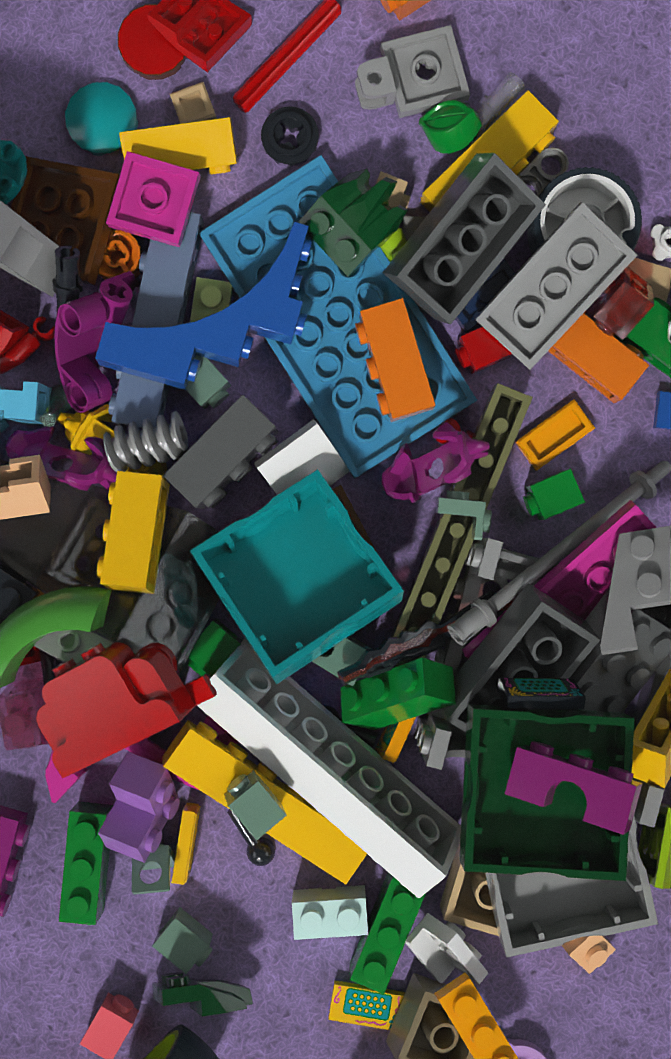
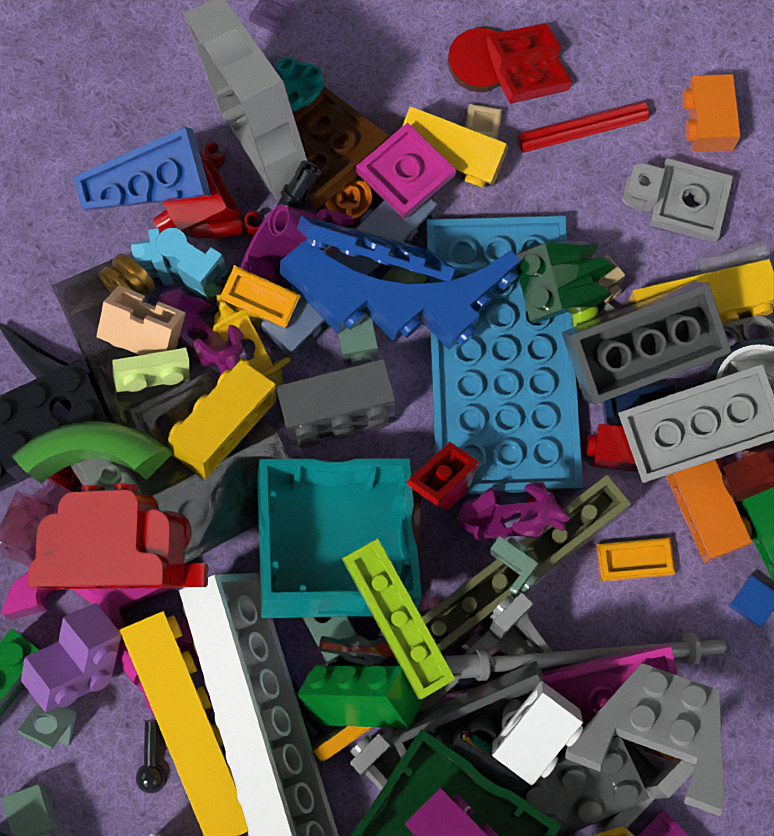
camera: 30 degrees right, 15 degrees down
teal dish [65,82,138,156] -> none
light grey piece [104,411,188,472] -> none
yellow tile [171,802,201,885] -> none
green brick [185,618,243,677] -> none
sand green brick [224,770,287,840] -> none
white slope [254,419,350,495] -> none
black gear [261,106,319,167] -> none
orange brick [355,298,436,422] -> none
green hat [418,100,482,154] -> none
green brick [523,469,585,520] -> none
none -> yellowish green plate [112,348,189,392]
none -> light orange tile [220,265,301,329]
none -> blue wing [297,215,455,282]
none -> lime plate [341,538,455,699]
none -> red slope [407,442,480,510]
none -> white brick [492,681,583,785]

